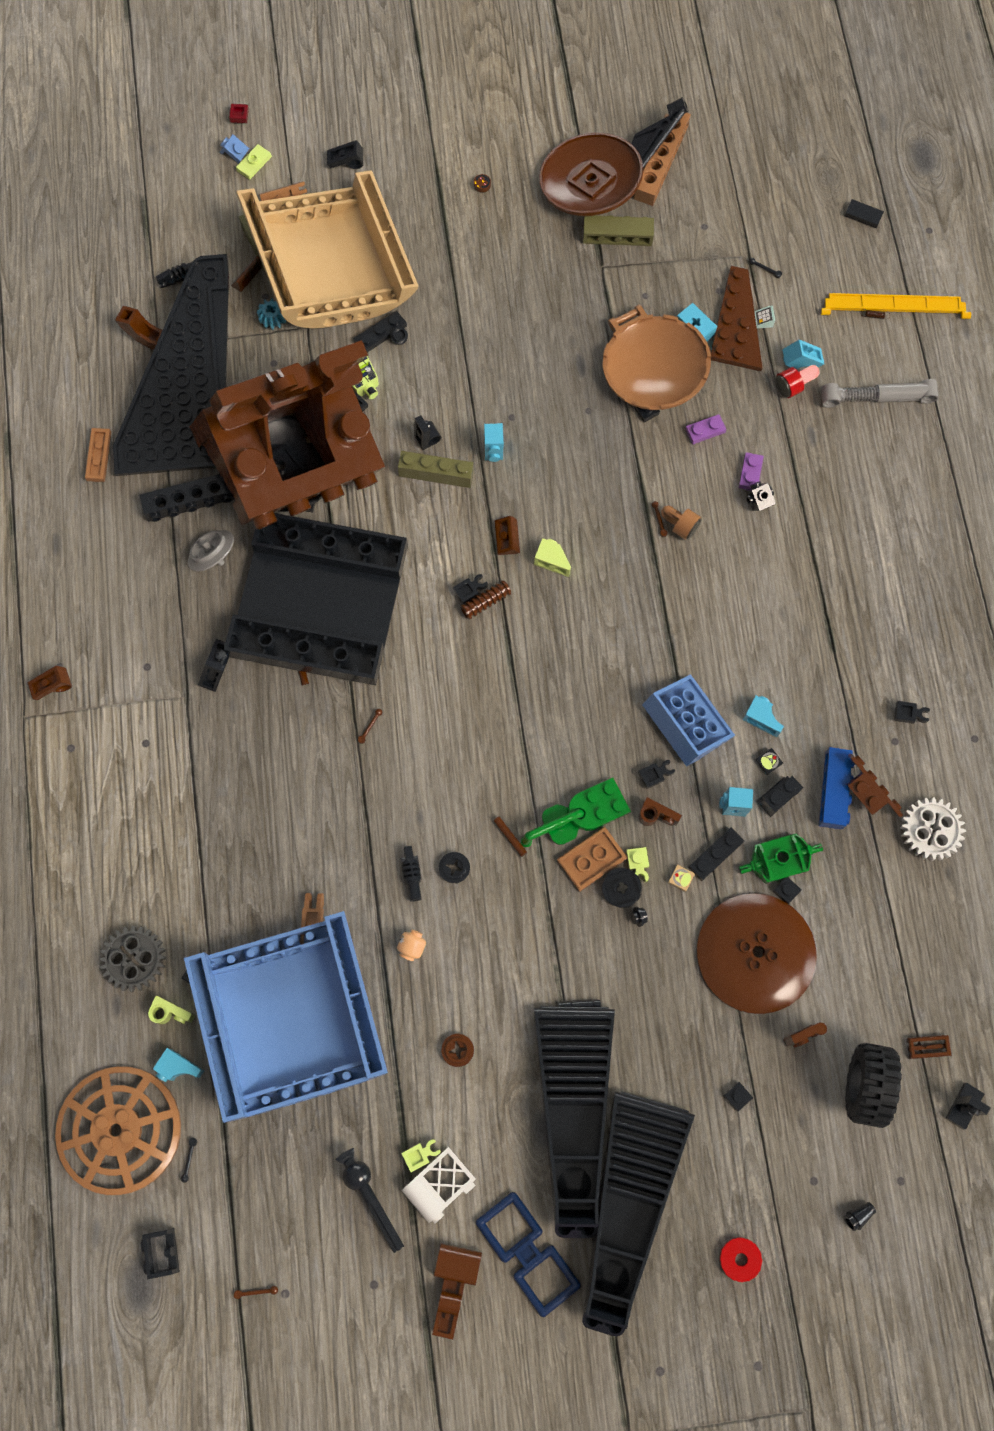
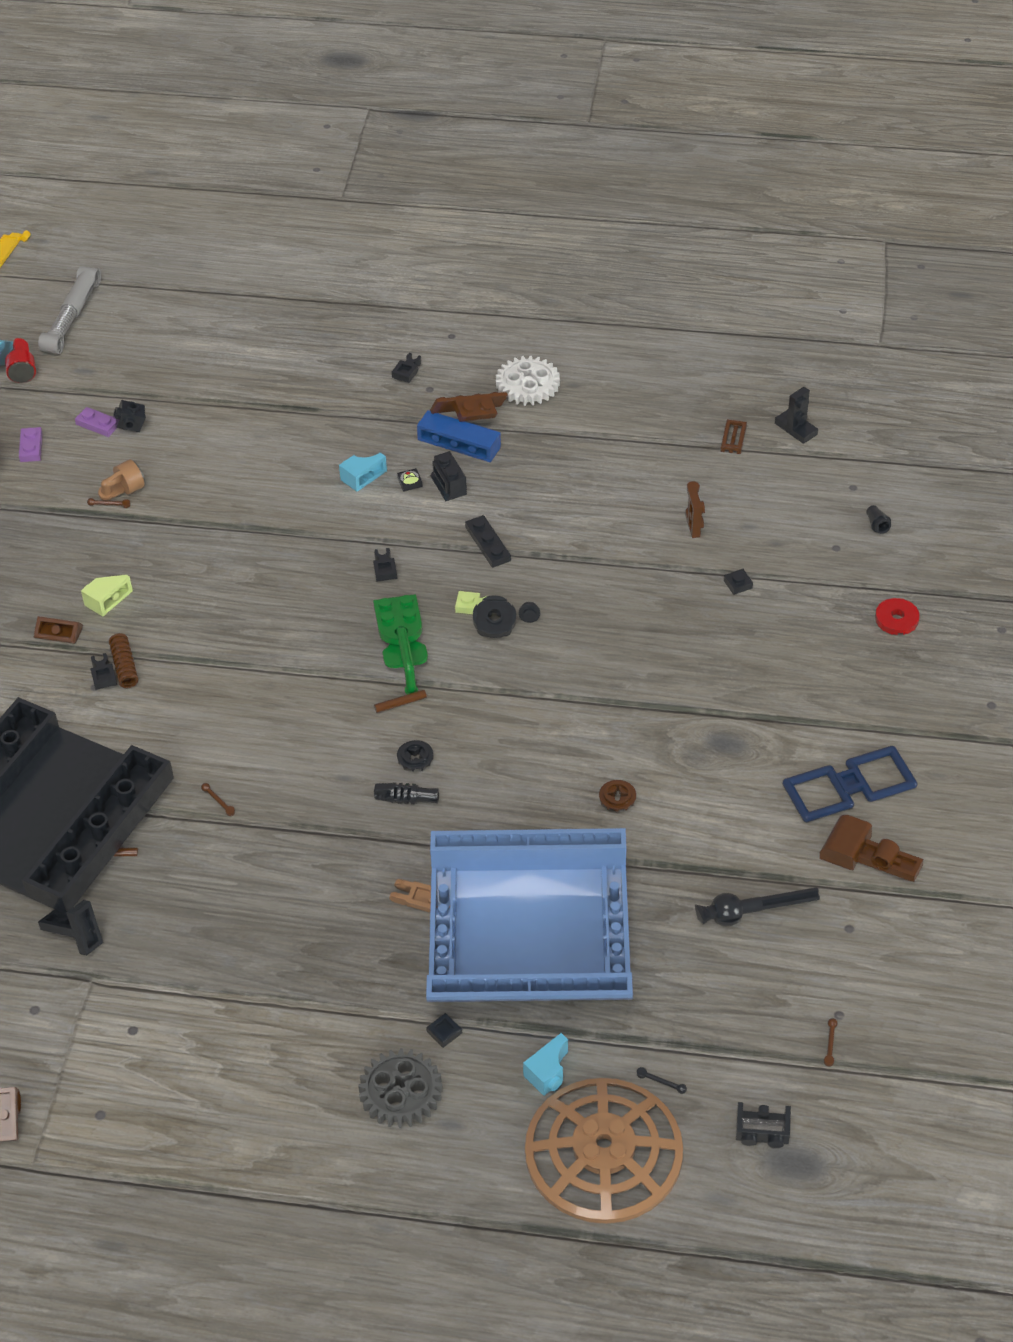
camera: 70 degrees left, 25 degrees down
yellowish green plate [148,996,196,1024] -> none
light nougat head [397,929,426,961] -> none
white piece [401,1147,476,1224] -> none
yellowish green plate [402,1140,441,1172] -> none
black brick [534,1006,615,1238] -> none
medium nougat tile [557,826,627,892] -> none
black wheel [558,1000,601,1007] -> none
black brick [582,1091,695,1336] -> none
reddish brown plate [638,797,682,826] -> none
medium blue slope [642,675,735,767] -> none
tile [668,865,695,892] -> none
reddish brown dish [696,893,817,1014] -> none
medium azure brick [719,787,753,817] -> none
green plate [739,834,823,884] -> none
black plate [773,877,802,904] -> none
black tyre [845,1043,902,1128] -> none

